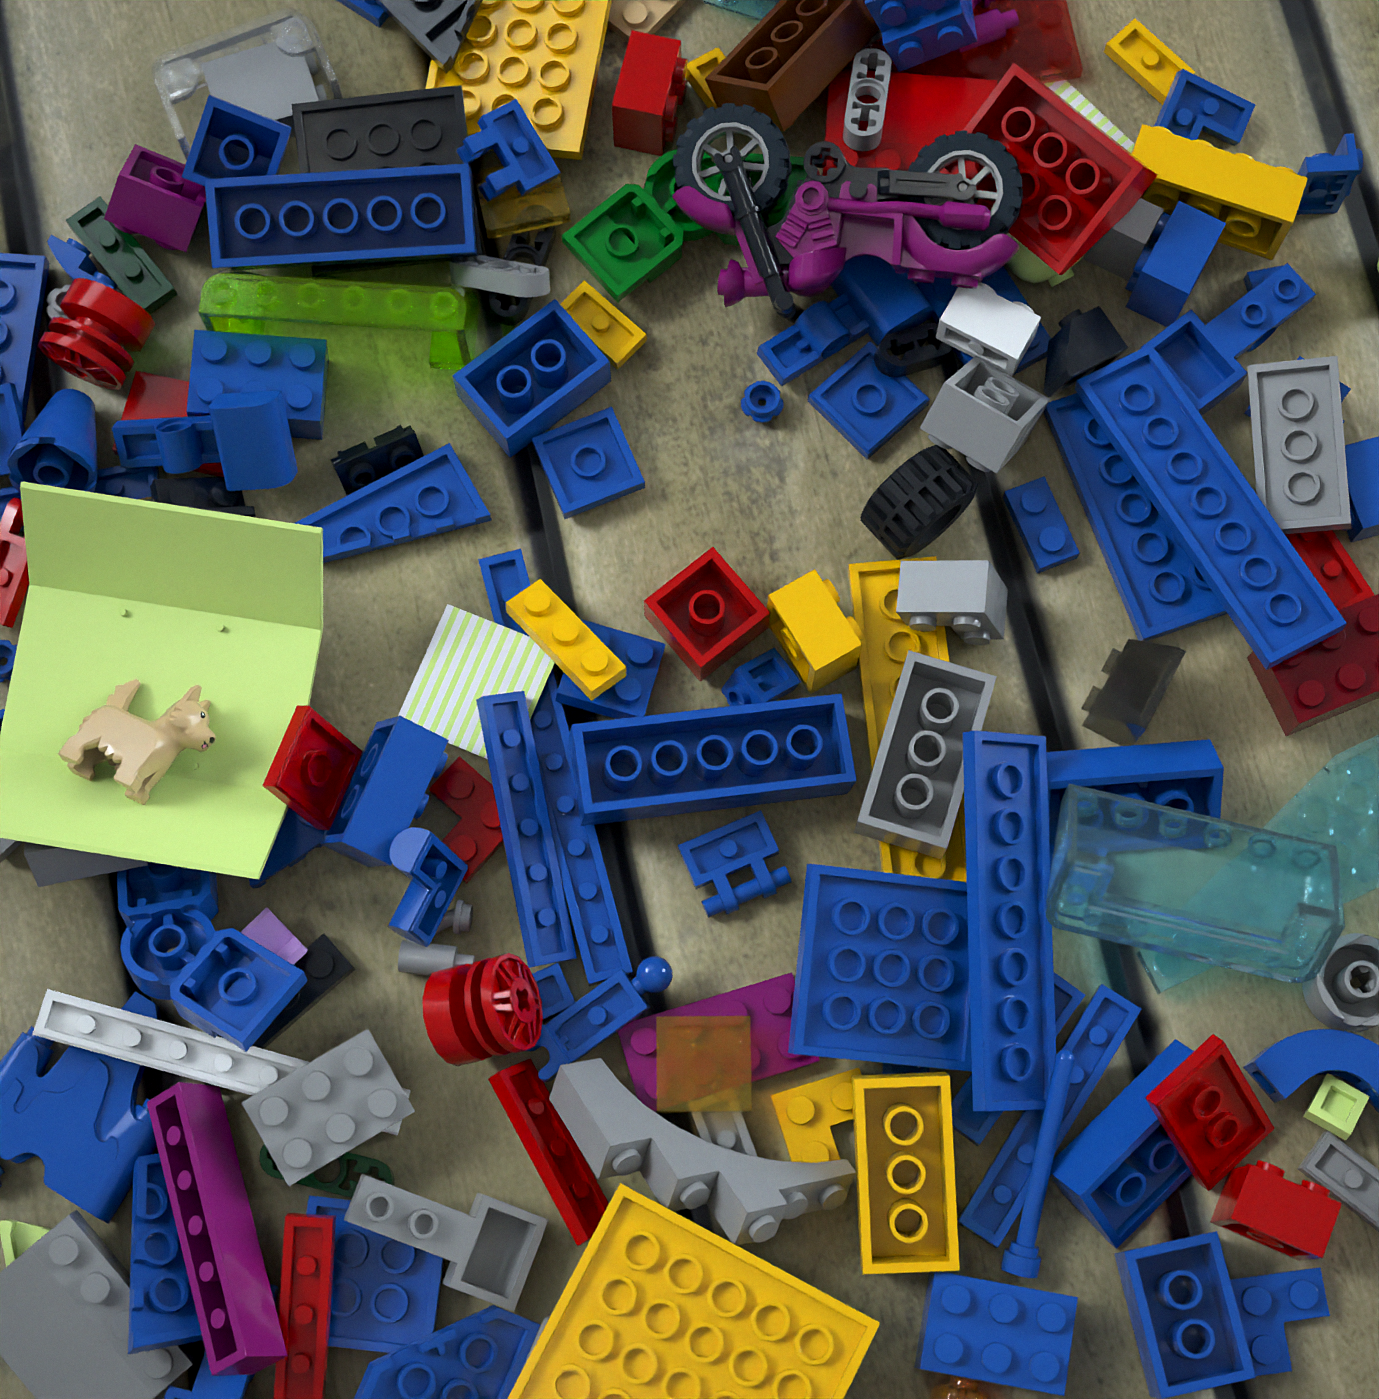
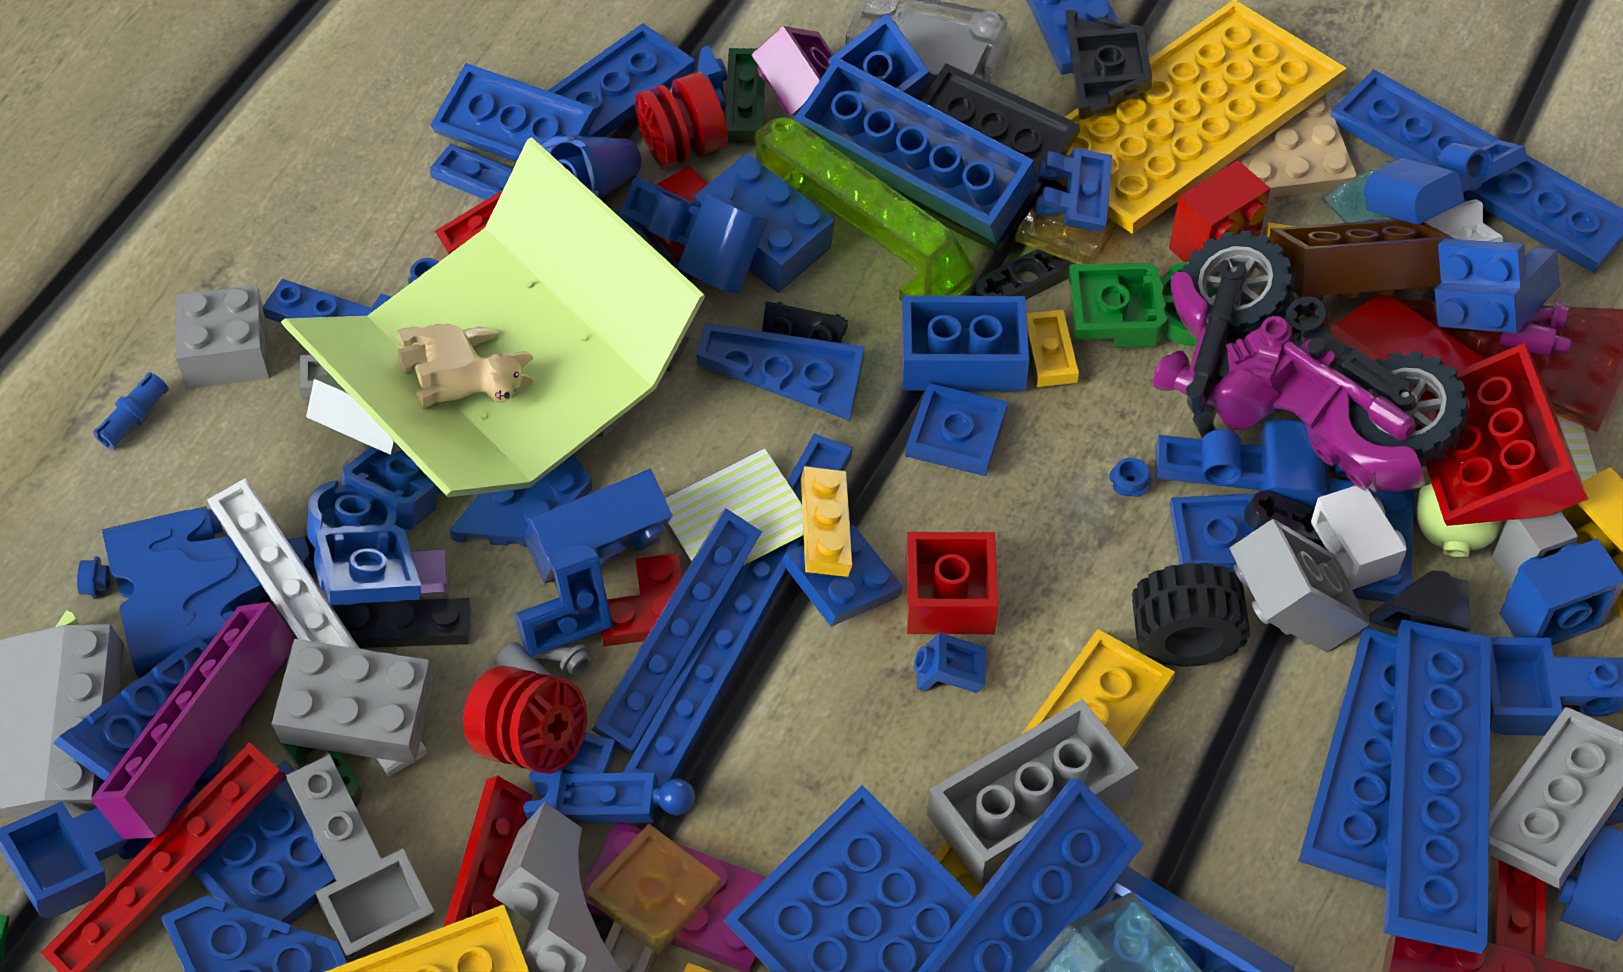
camera: 40 degrees right, 20 degrees down
red plate [262,705,363,831] -> none
light grey beam [449,255,550,297] -> none
blue brick [569,694,857,826] -> none
blue plate [678,810,792,918] -> none
yellow brick [767,569,864,694] -> none
light grey beam [843,48,892,151] -> none
light grey brick [896,560,1008,645] -> none
blue plate [1002,476,1080,574] -> none
clear smoke slope [1081,639,1186,746] -> none

